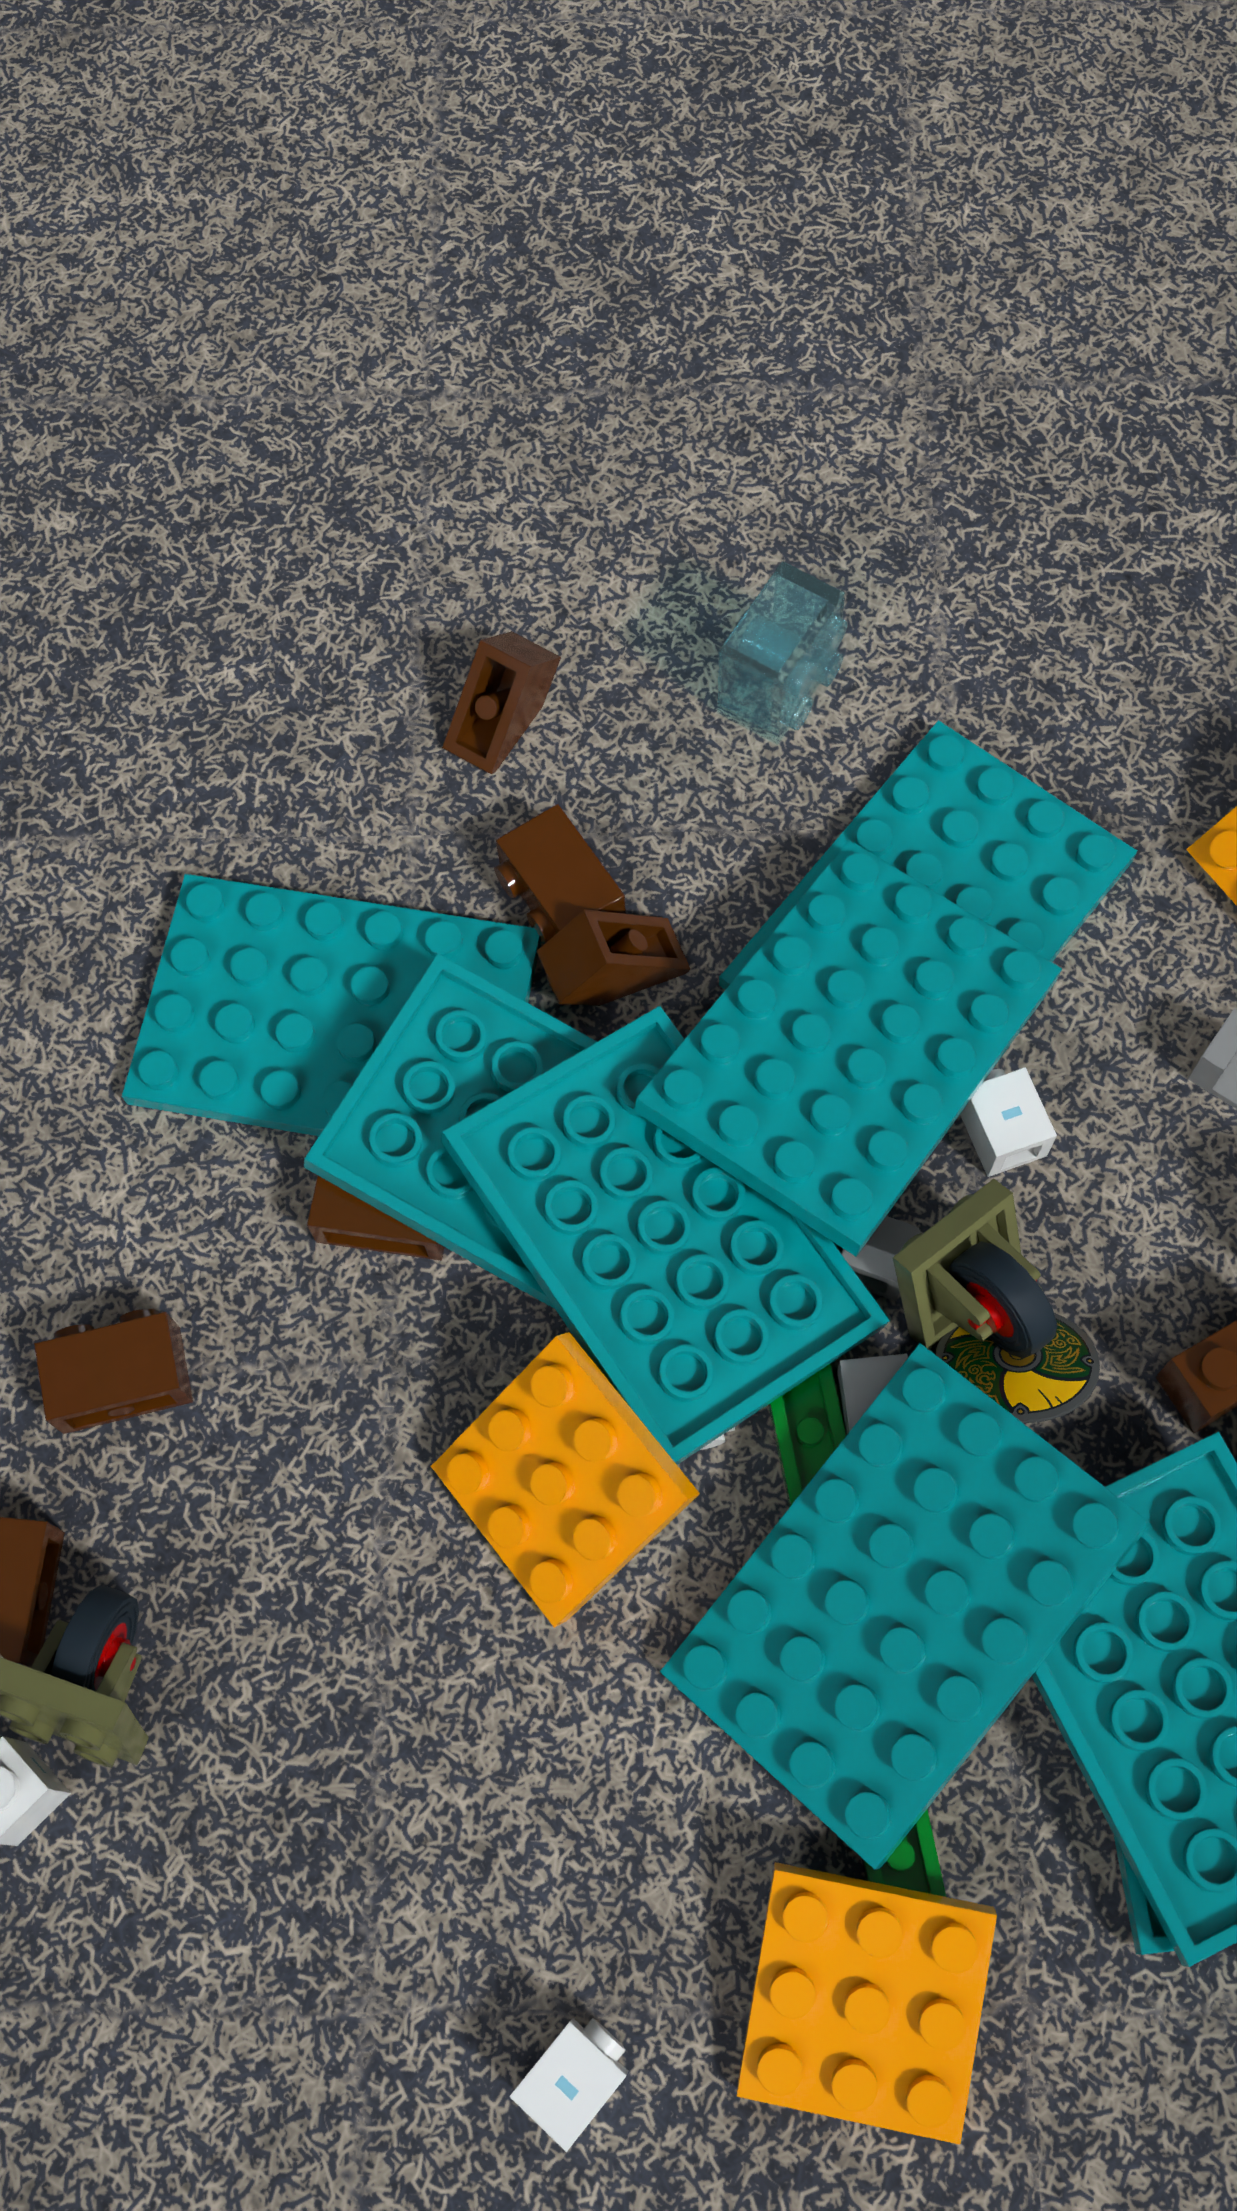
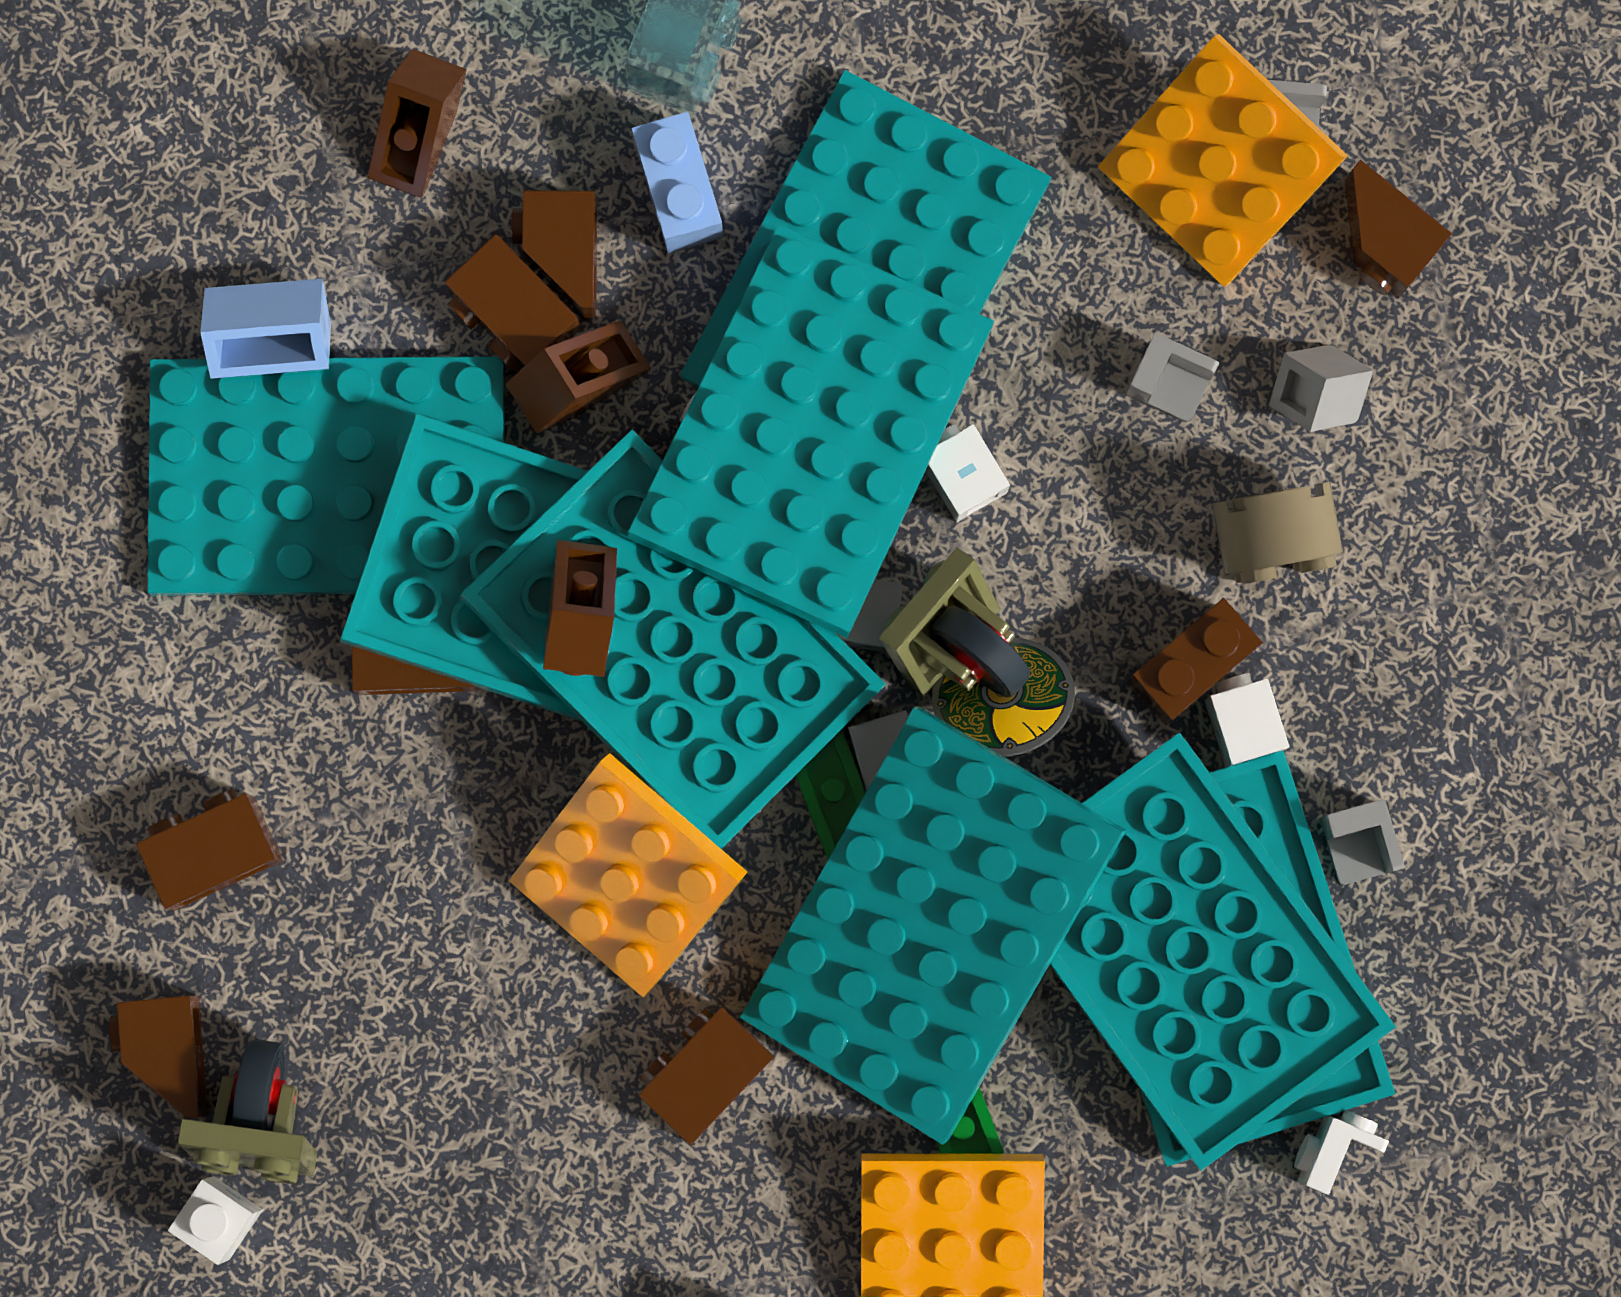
camera: 15 degrees left, 15 degrees up
none -> light blue brick [200,278,331,379]
none -> reddish brown slope [512,191,597,318]
none -> reddish brown slope [543,540,617,677]
none -> light blue brick [632,112,724,254]
none -> reddish brown brick [638,1007,775,1146]

